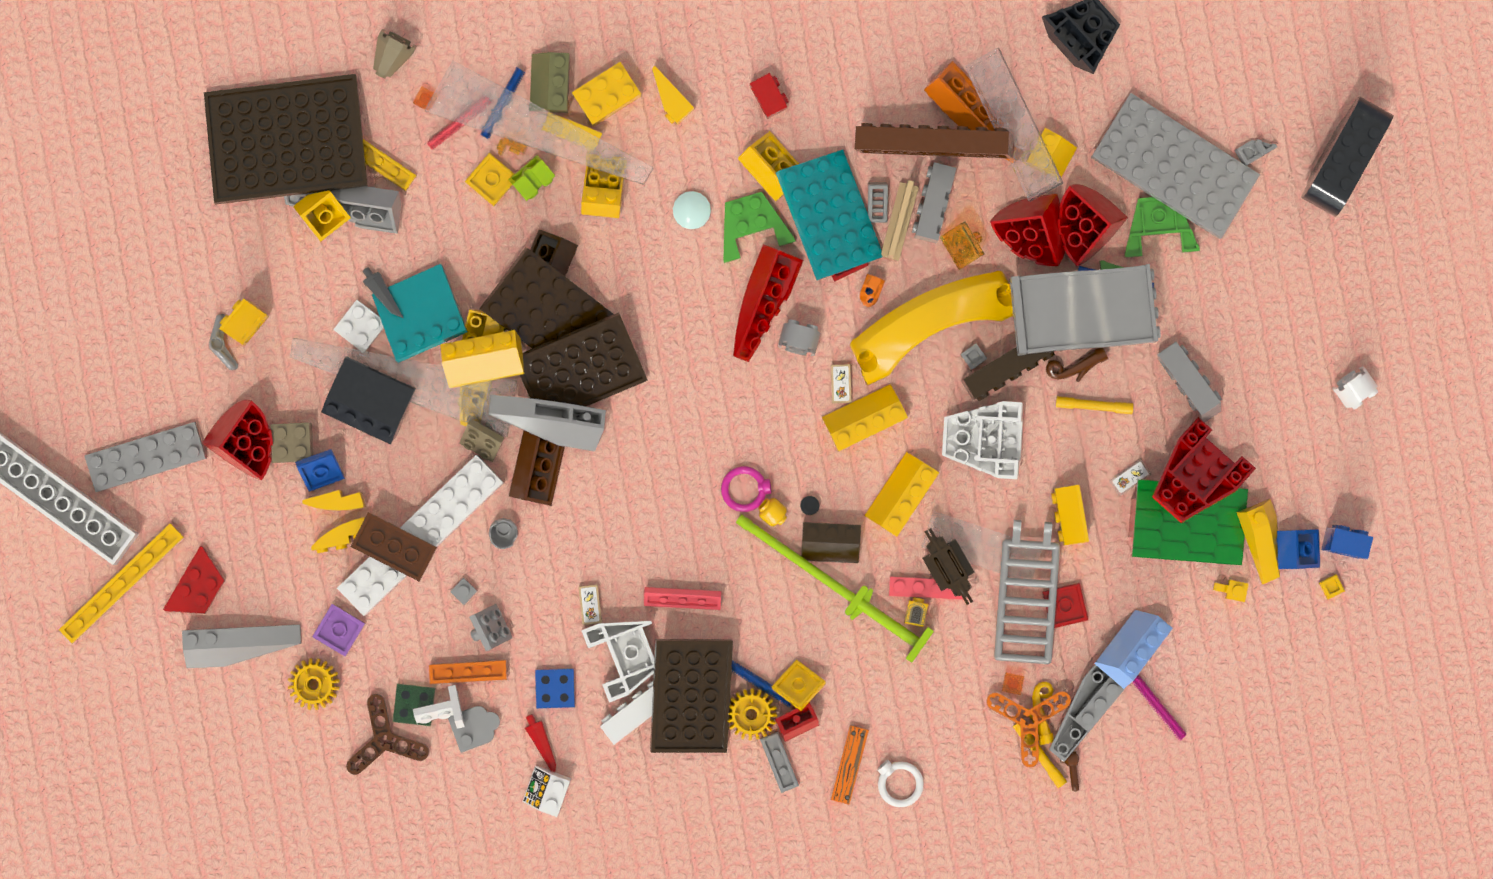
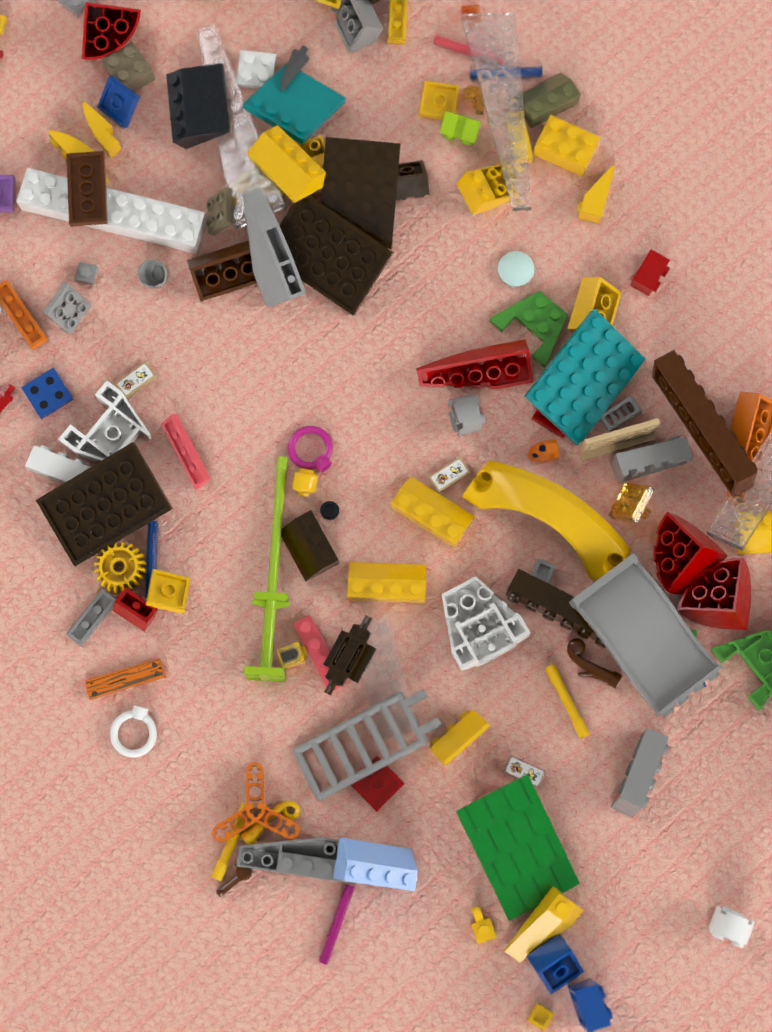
camera: 60 degrees right, 10 degrees down
clear orange plate [1001,672,1025,695] -> none
red wedge [1152,417,1256,523] -> none

